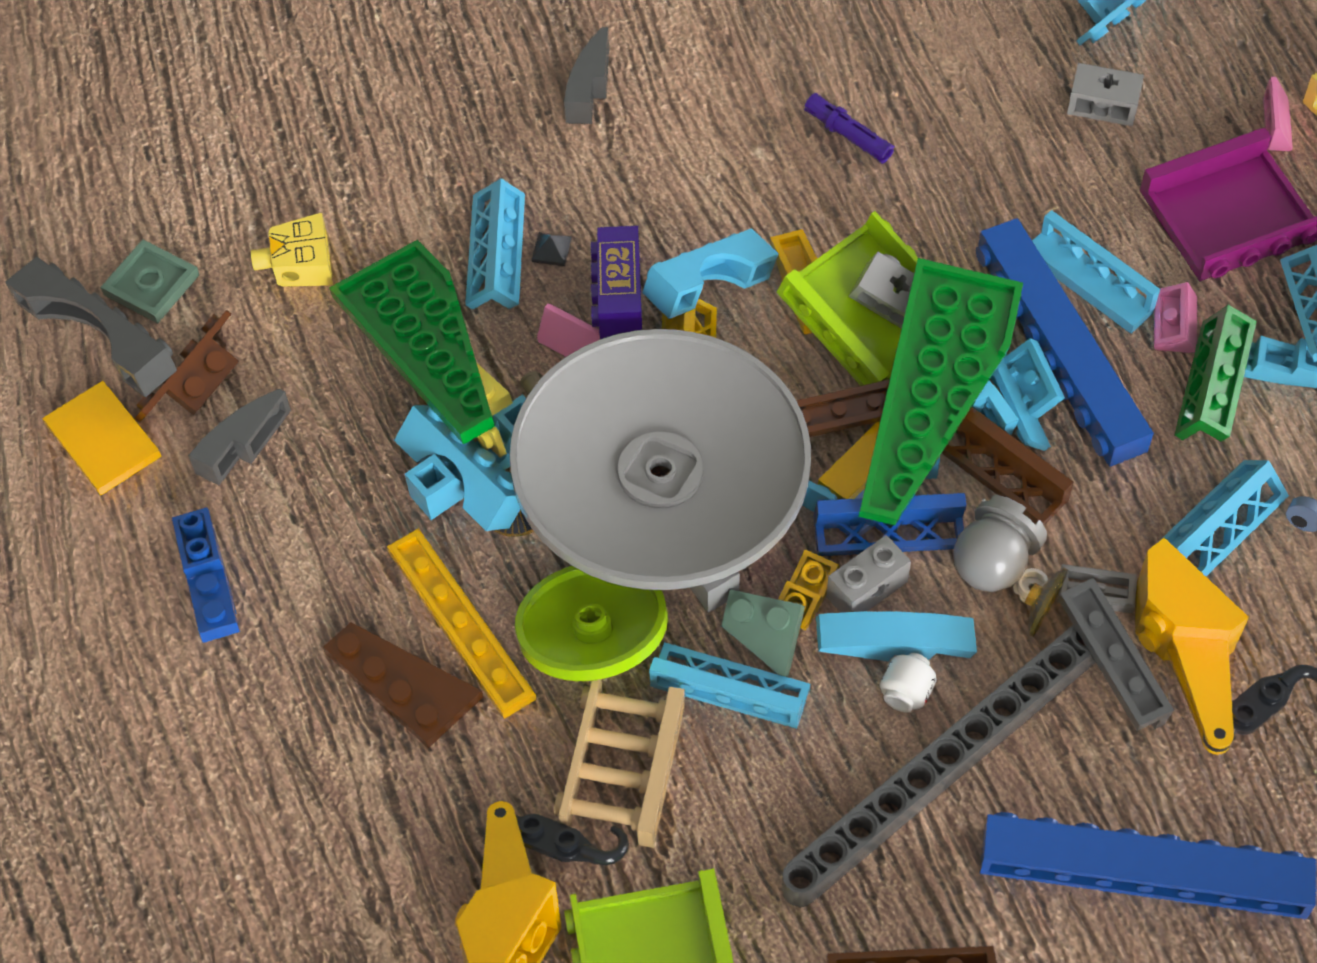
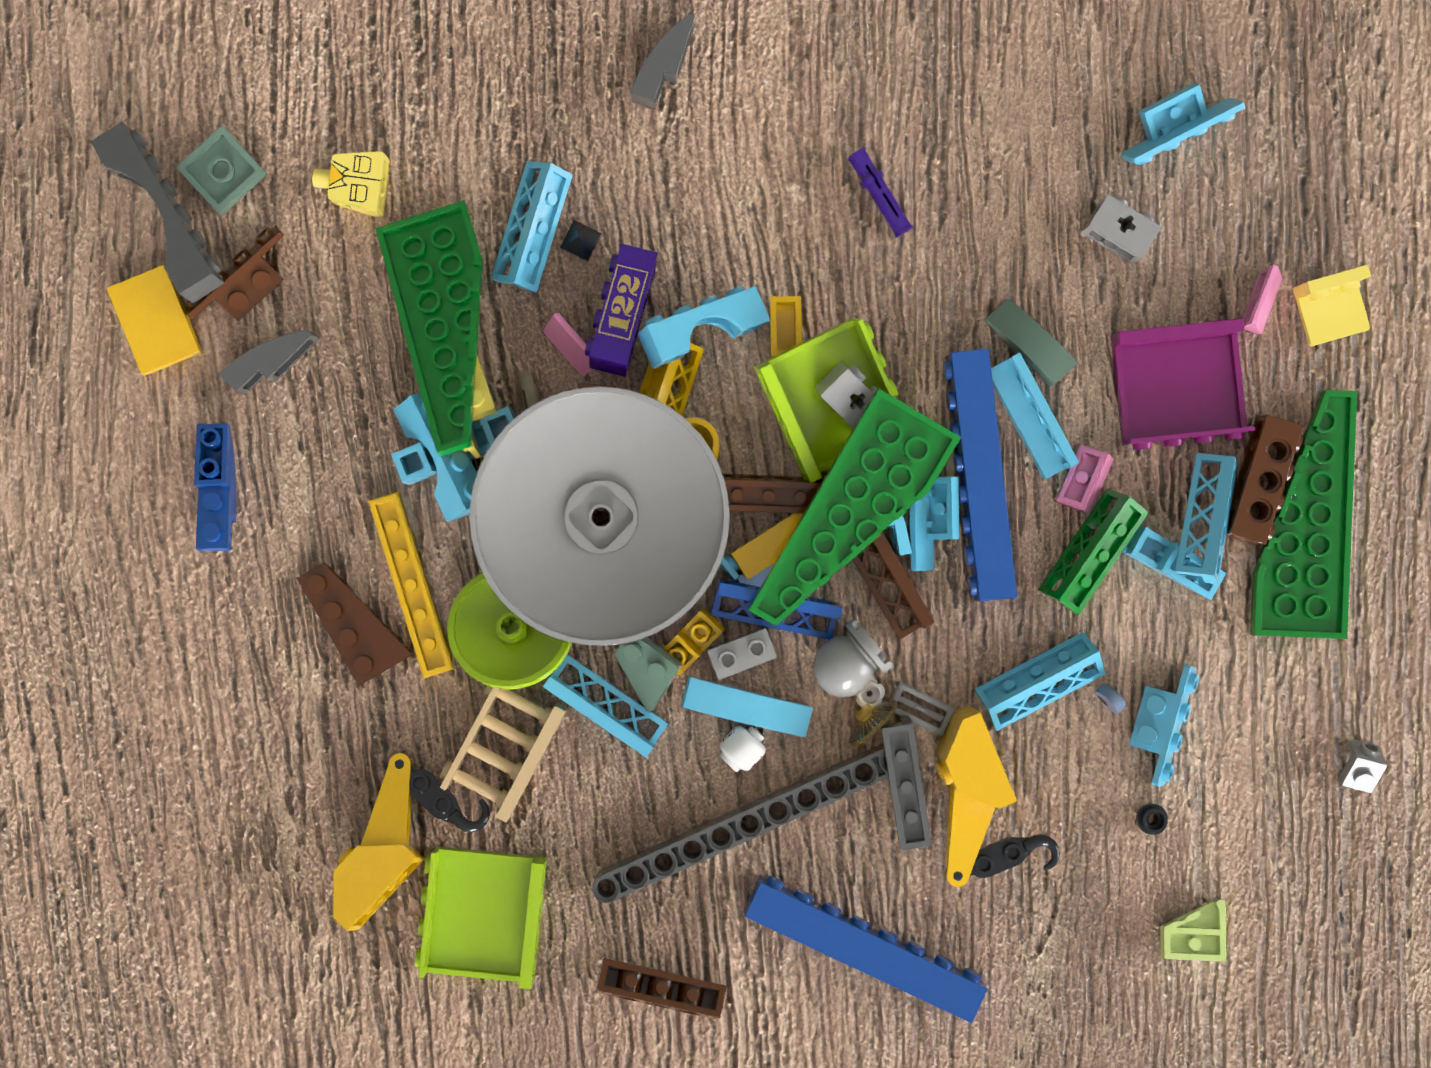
camera: 15 degrees right, 30 degrees up
none -> sand green slope [985,299,1078,386]

